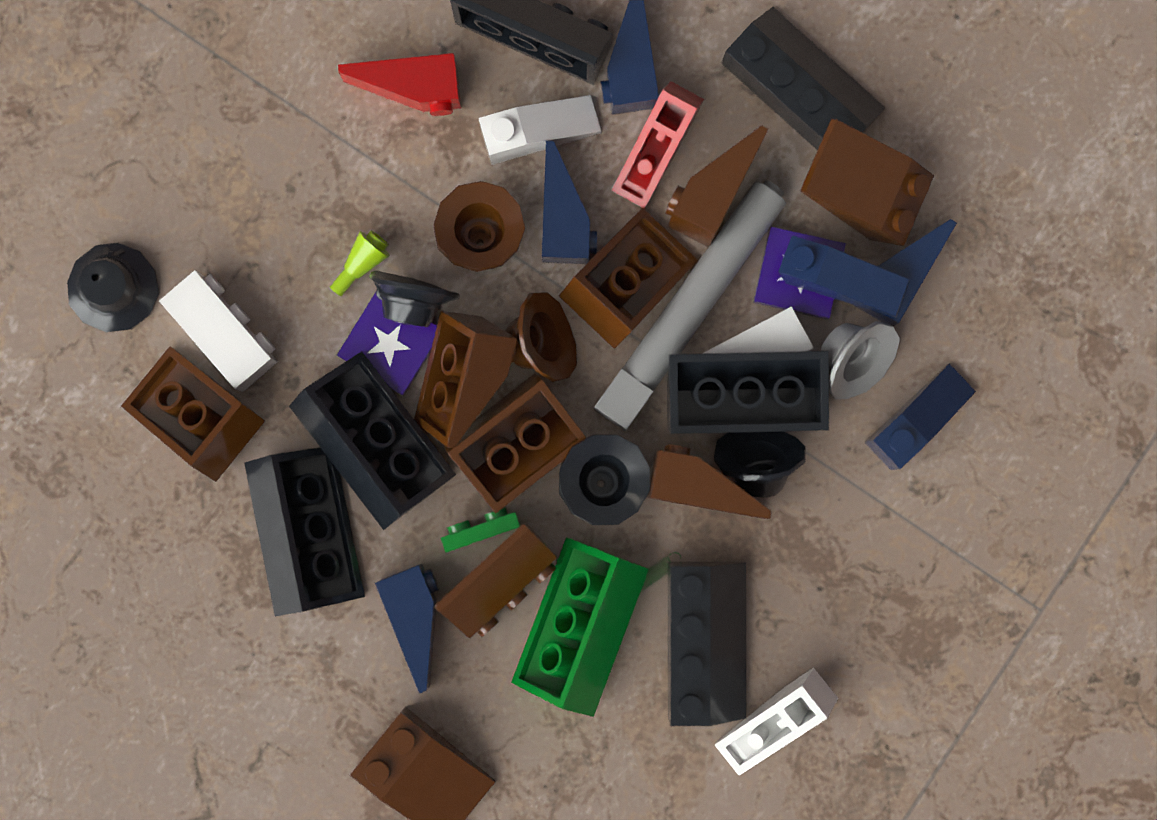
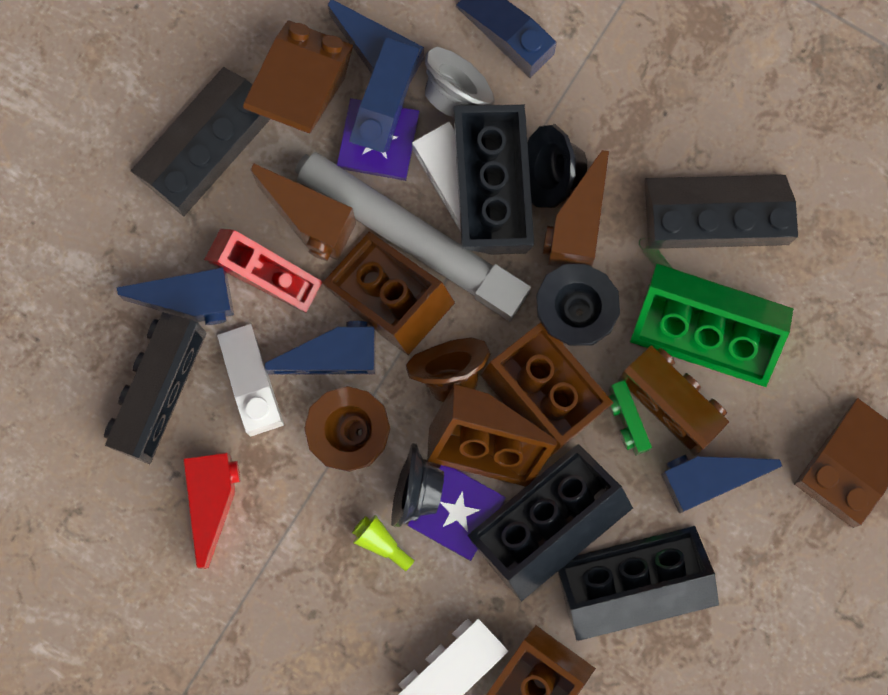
camera: 85 degrees left, 5 degrees down
white slope [715,667,838,775] -> none

